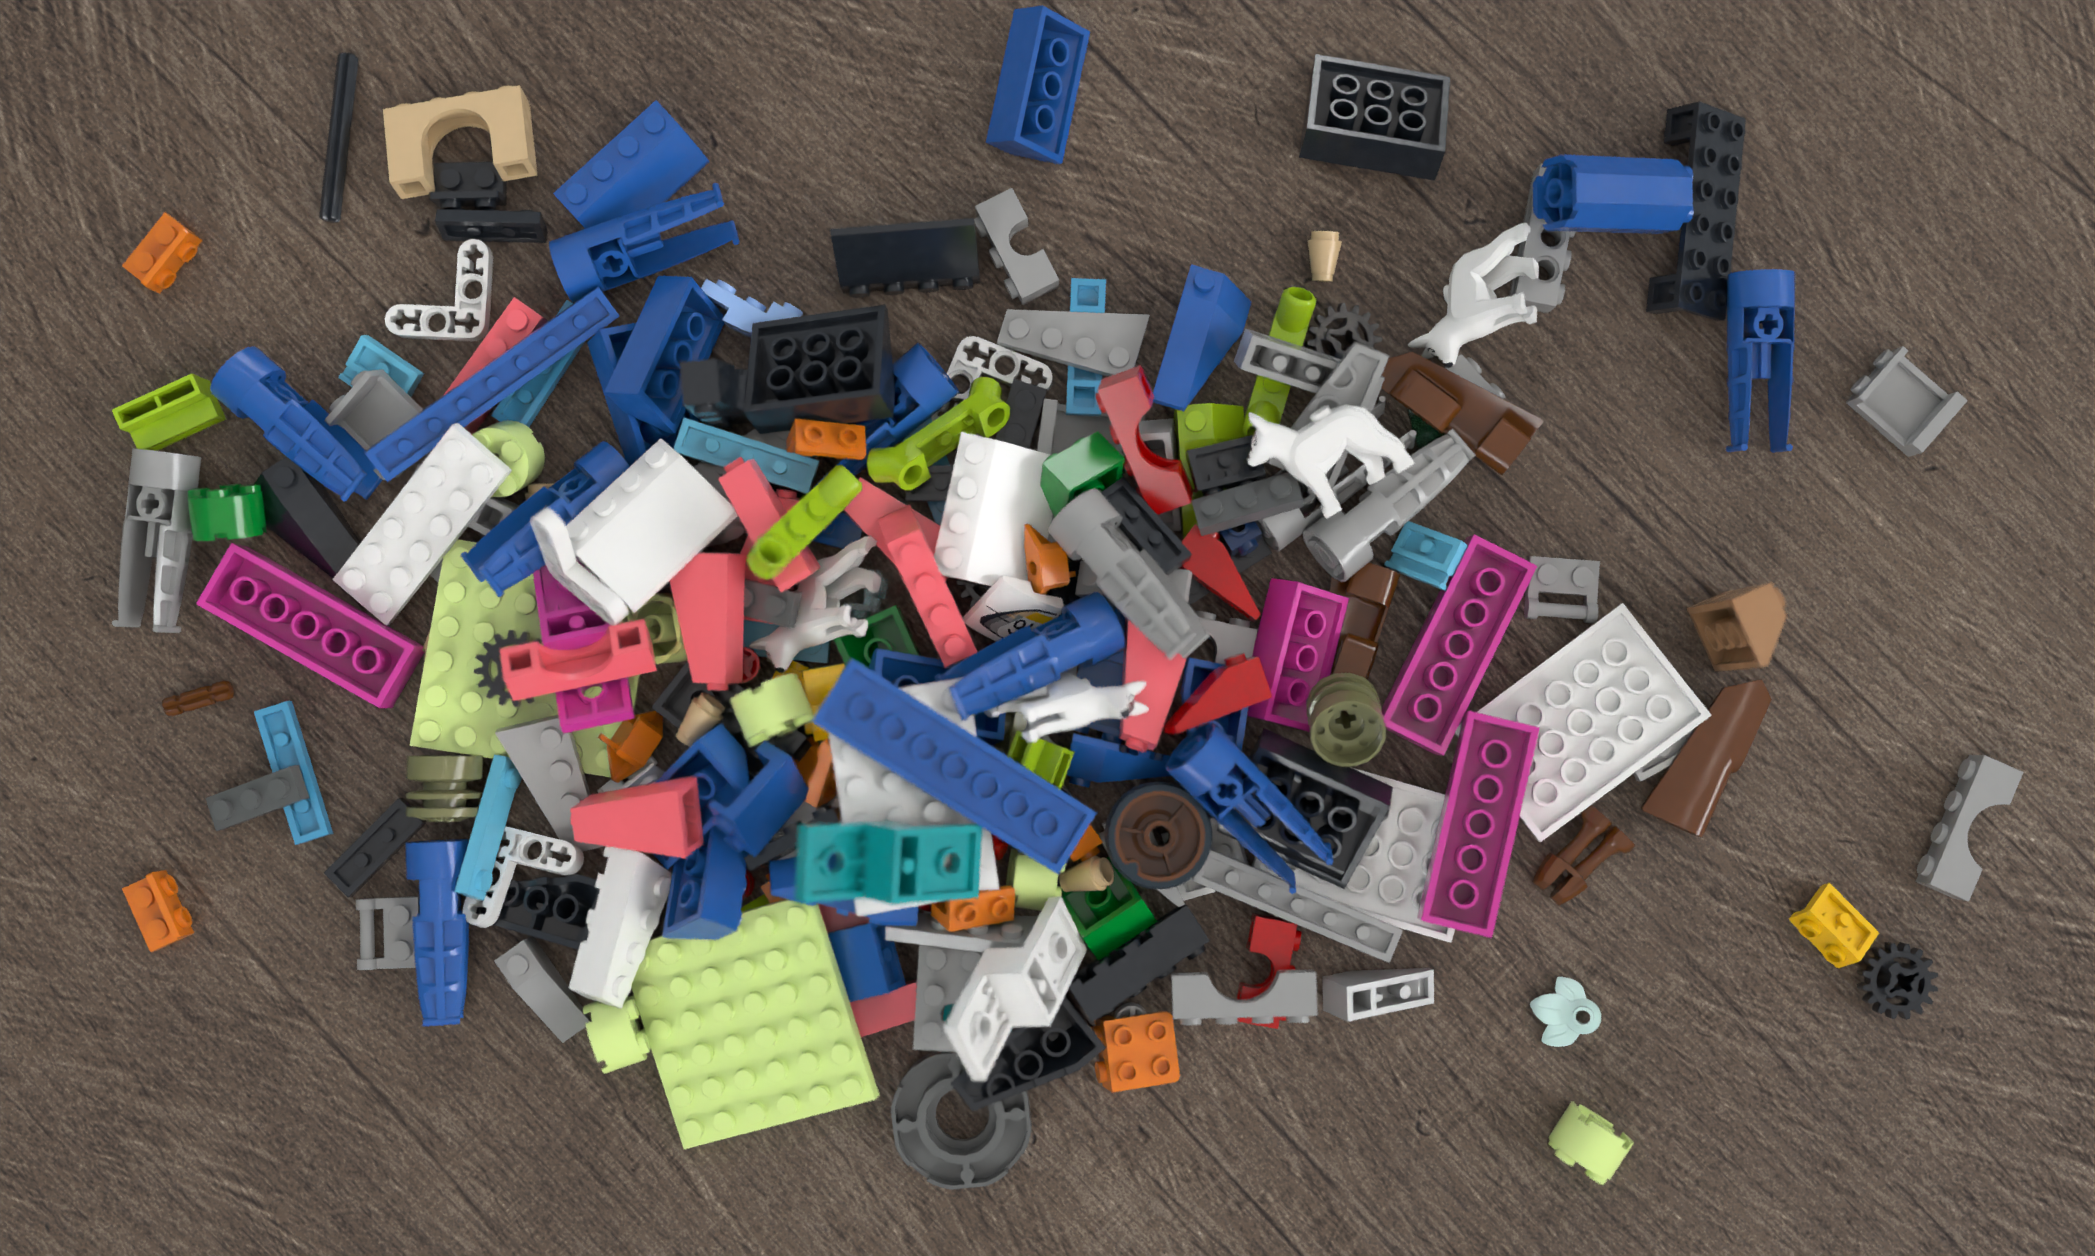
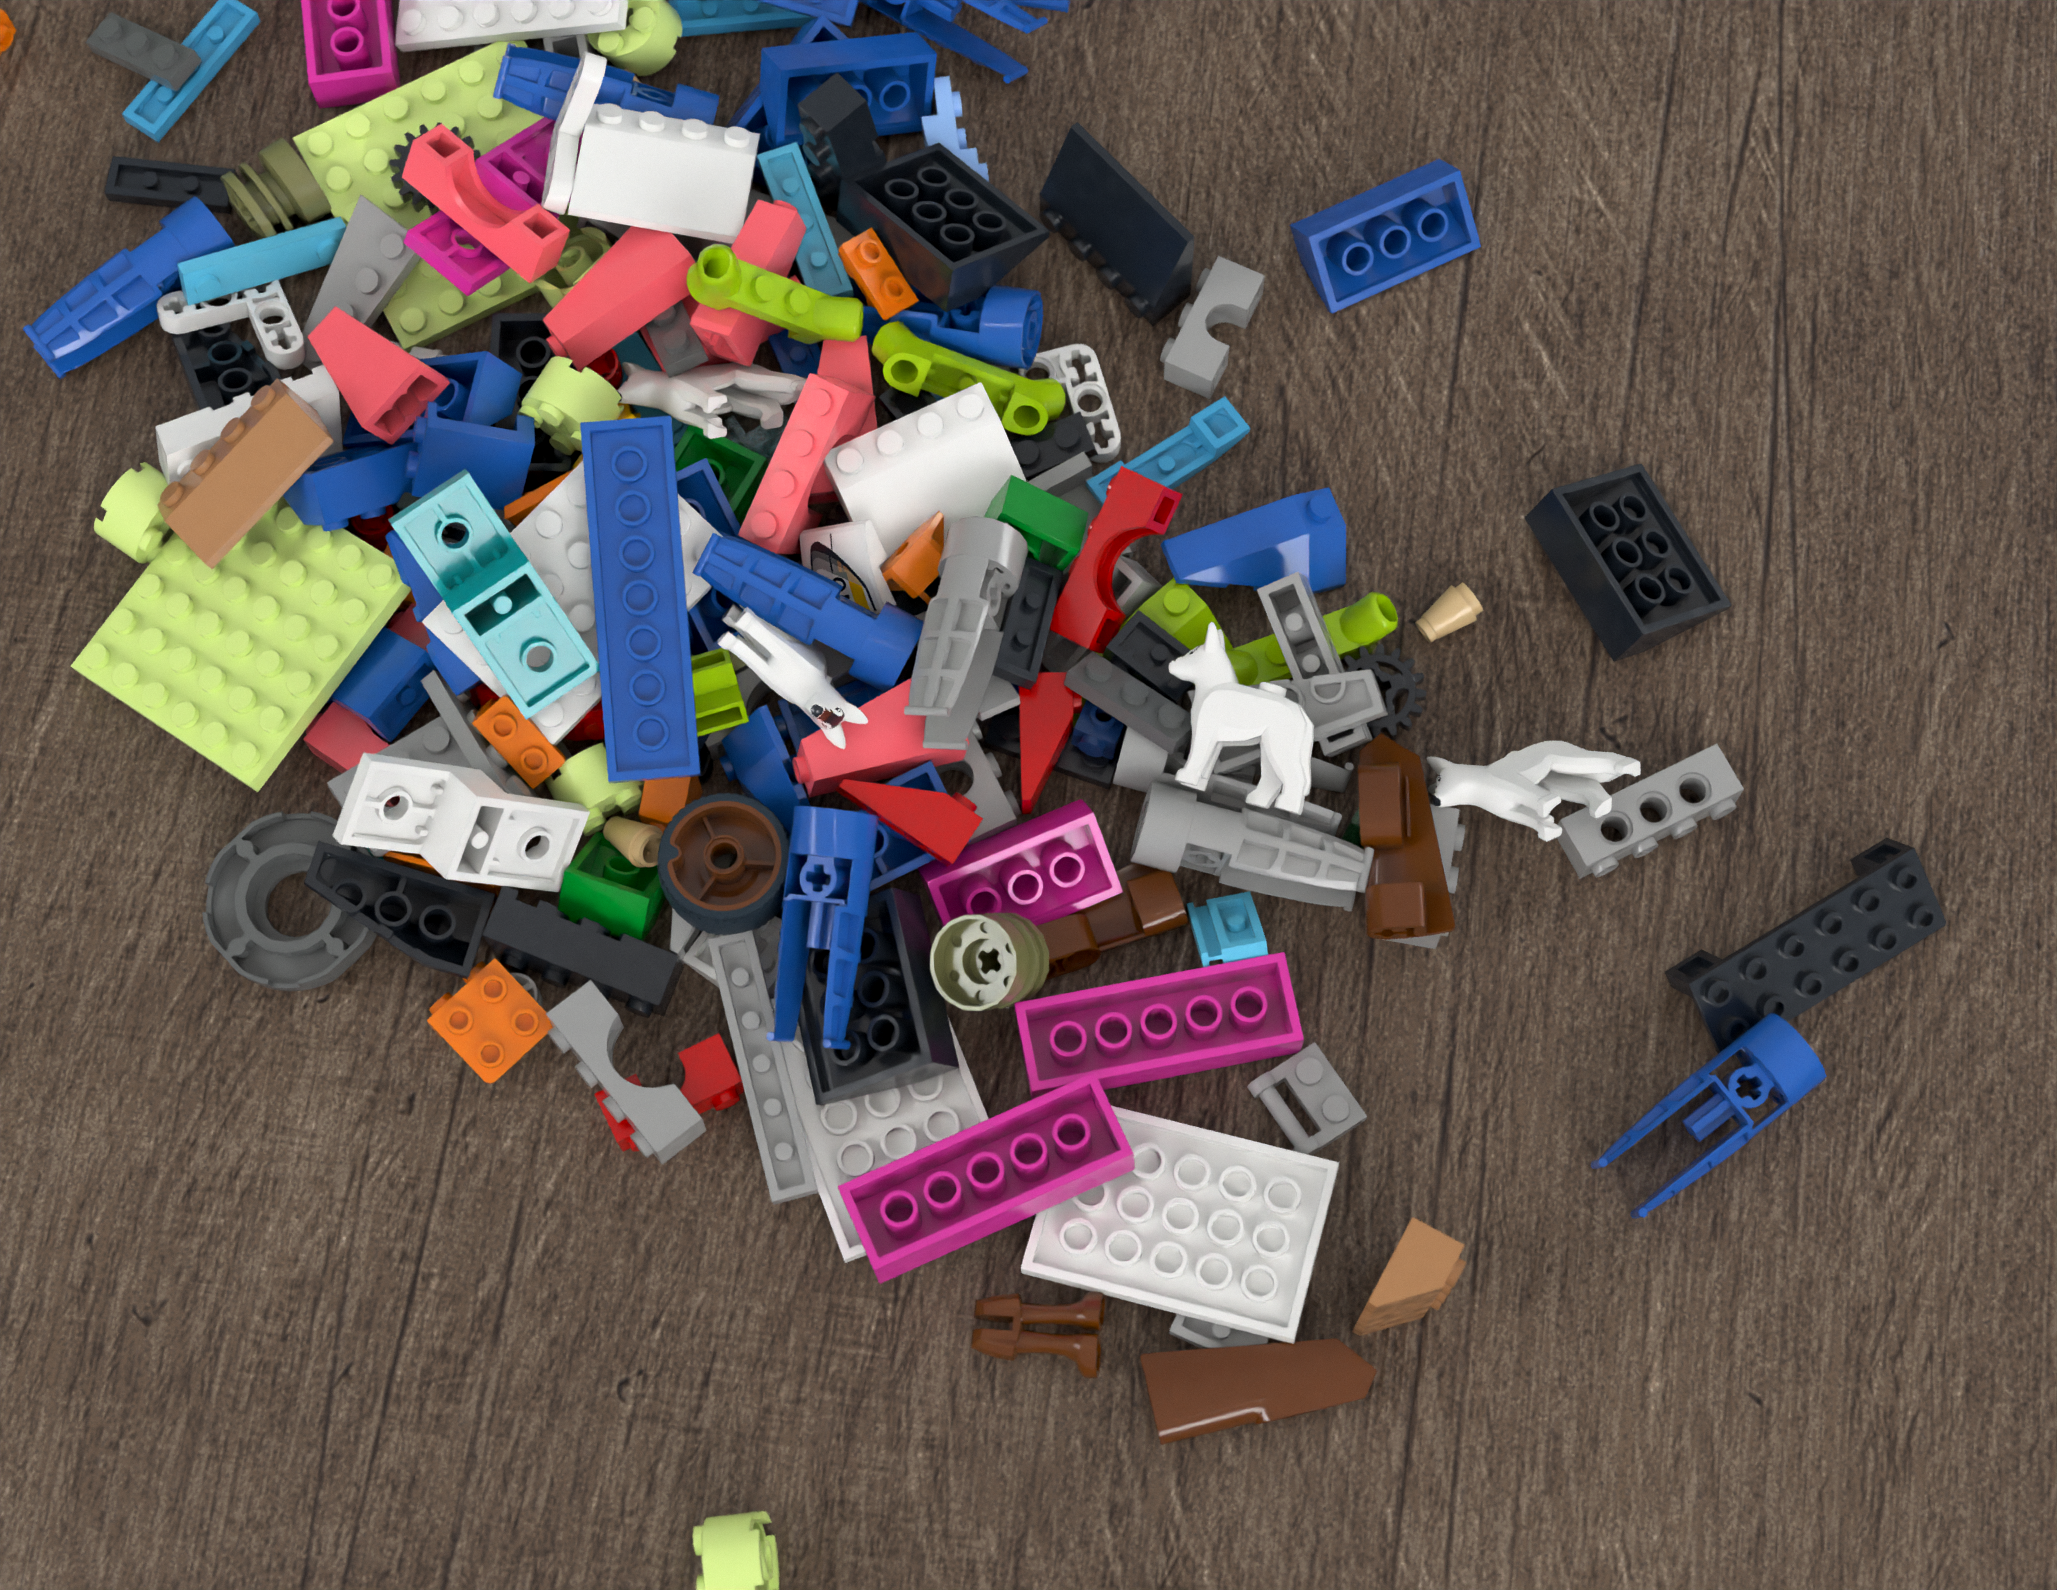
camera: 55 degrees right, 15 degrees down
light grey plate [356,896,420,970] -> none
light grey slope [494,936,592,1043] -> none
orange piece [598,710,663,783] -> none
tan cone [676,693,725,747] -> none
light grey wing [997,309,1150,377] -> none
light grey slope [1322,968,1434,1022] -> none
light aqua plate [1530,977,1601,1047] -> none
blue brick [1533,155,1694,234] -> none
light grey panel [1846,346,1968,457] -> none
none -> medium nougat slope [157,378,334,569]

